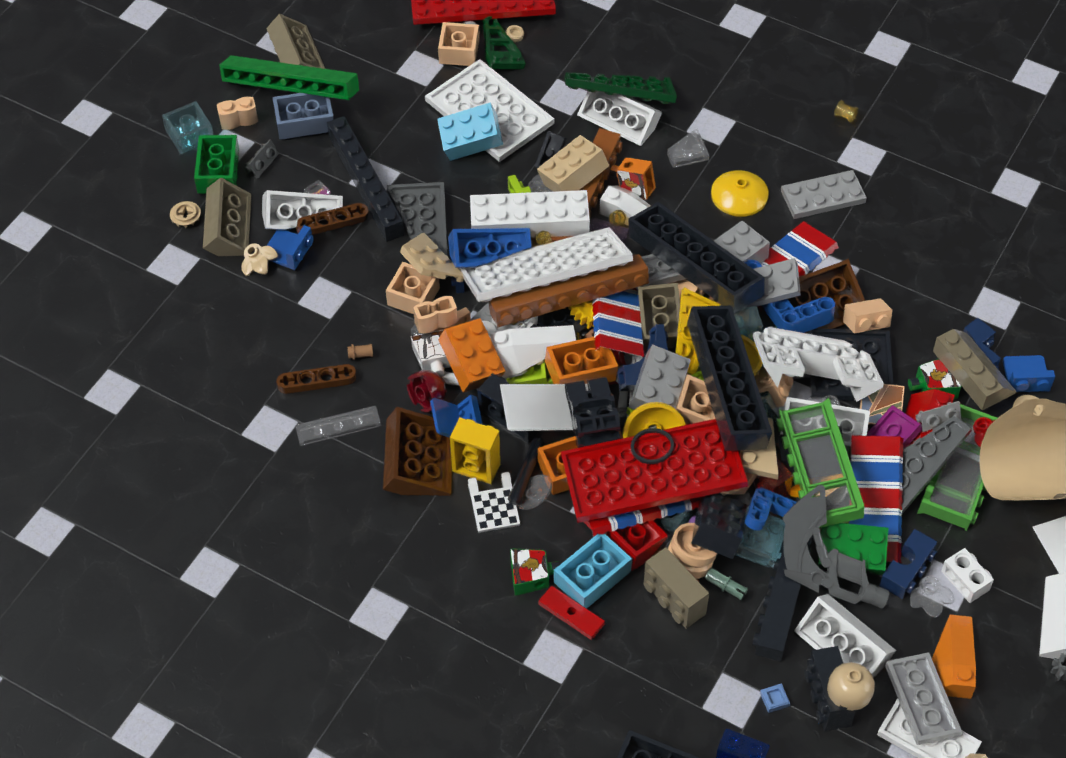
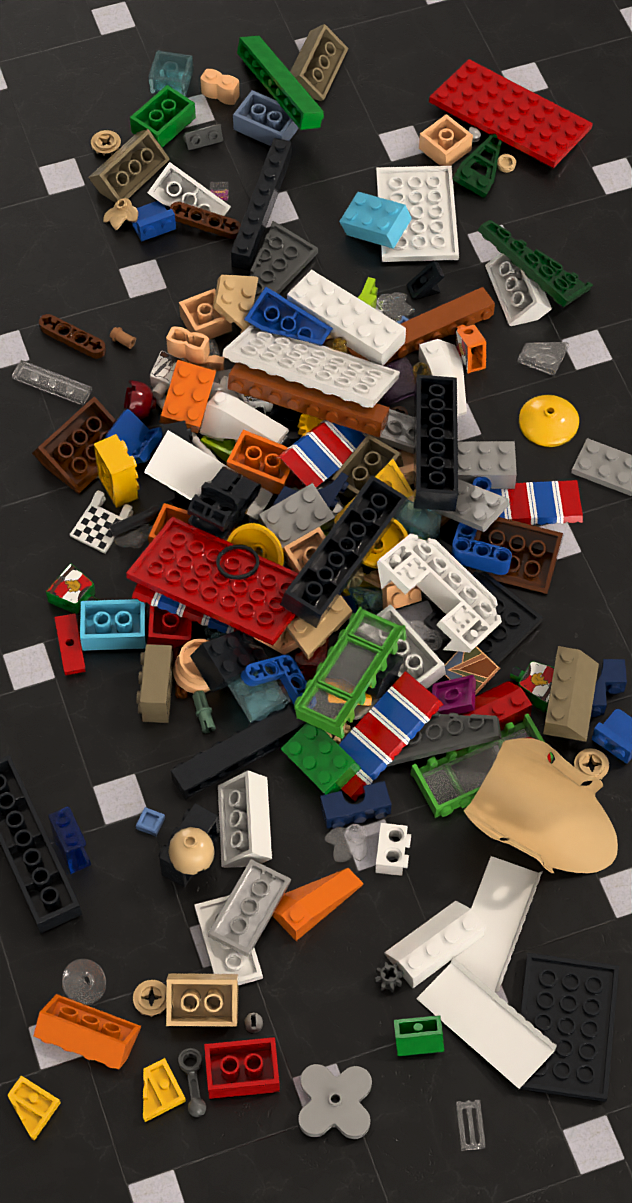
camera: 40 degrees right, 5 degrees up
tan brick [537,135,609,192] -> none
dark grey piece [782,484,889,609] -> none
light nougat brick [843,298,892,333] -> none
light grey hinge [916,401,961,432] -> none

